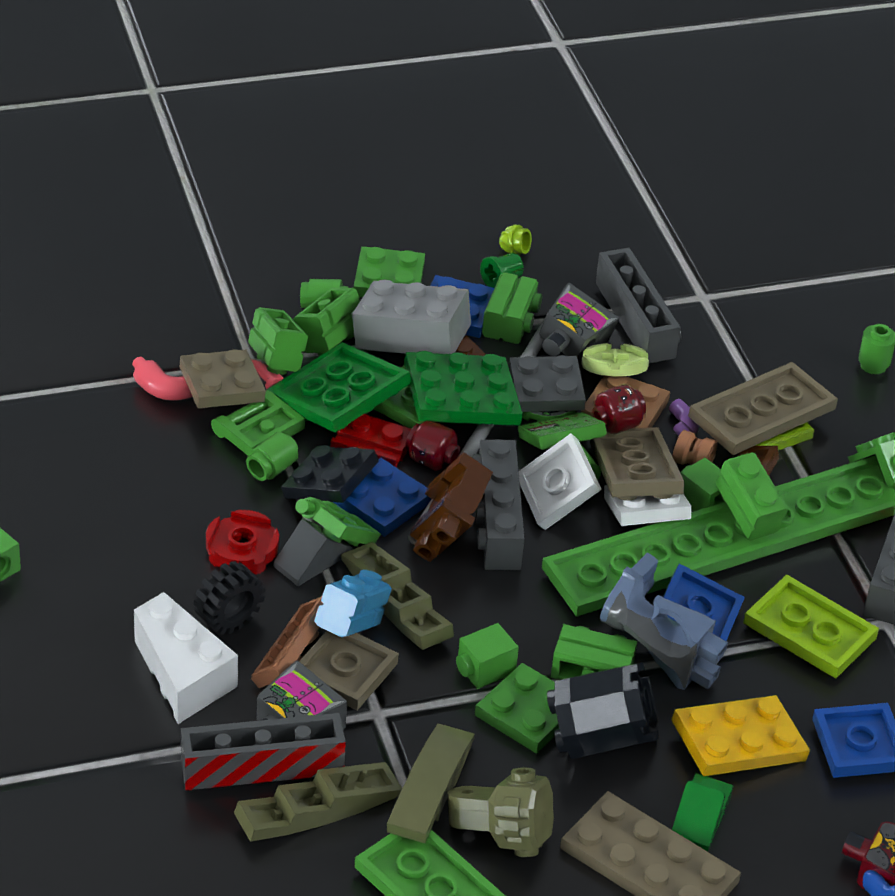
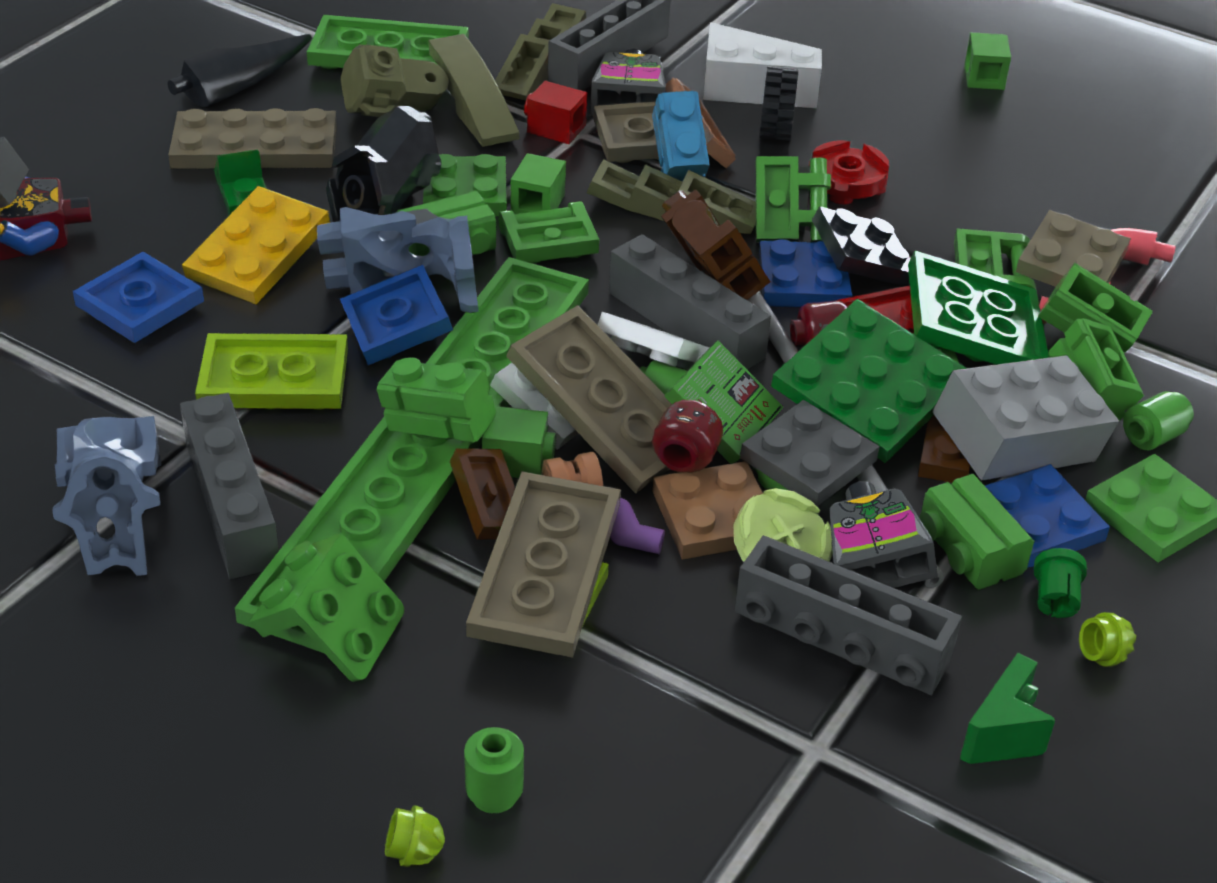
camera: 140 degrees right, 0 degrees up
bright green brick [246,432,299,481] -> none
none -> bright green plate [499,201,599,264]
none -> red brick [524,81,587,144]
none -> green slope [960,653,1055,764]

